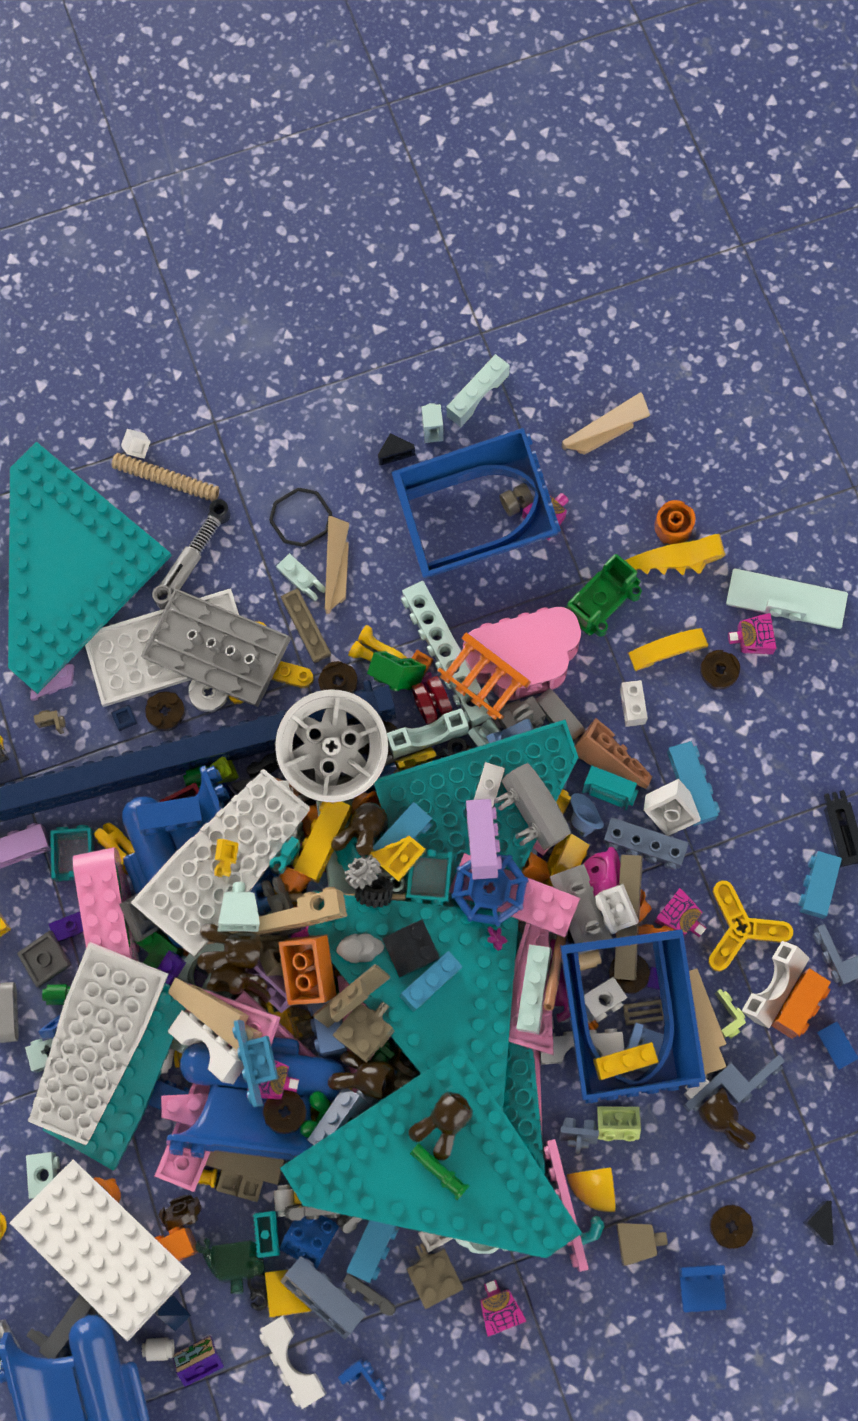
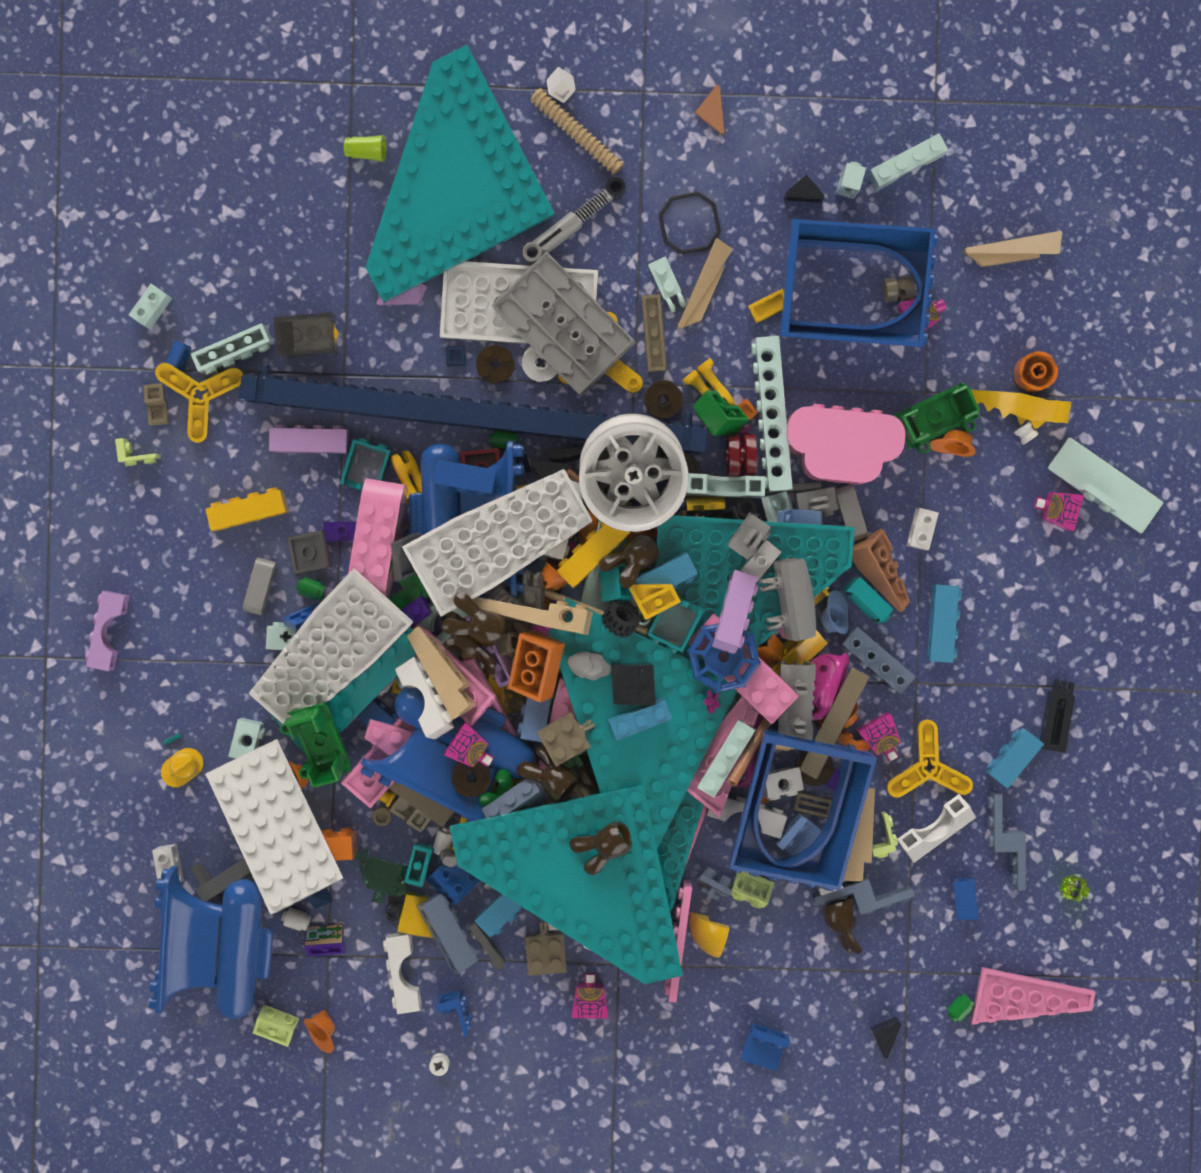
camera: 20 degrees right, 15 degrees up
dark tan bracket [34,710,66,734] -> none
dark brown plate [159,1195,202,1231] -> none
lime bracket [210,757,239,783] -> none
yellow plate [214,839,239,877] -> none
light aqua torso [218,882,260,932] -> none
dark azure bracket [233,1020,279,1107] -> none
teal plate [269,836,301,874] -> none
dark tan bracket [313,964,390,1028] -> none
light grey gear [344,854,381,889] -> none
green pin [410,1143,470,1200] -> none
orange fence [437,632,531,720] -> none
teal arm [580,1216,604,1245] -> none
yellow plate [593,1042,659,1080] -> none
white bracket [596,884,639,934] -> none
dark tan torso [616,1223,668,1266] -> none
yellow slope [628,628,708,671] -> none
white slope [644,779,701,836] -> none
dark brown plate [700,650,740,690] -> none
dark brown plate [710,1205,753,1249] -> none
orange brick [771,968,831,1039] -> none
none -> green container [280,702,351,788]
none -> dark tan tile [372,806,392,826]
none -> nougat tile [695,84,725,136]
none -> light grey brick [727,513,771,560]
none -> yellow plate [748,289,785,324]
none -> orange piece [930,430,976,457]
none -> white wheel [1014,421,1039,445]

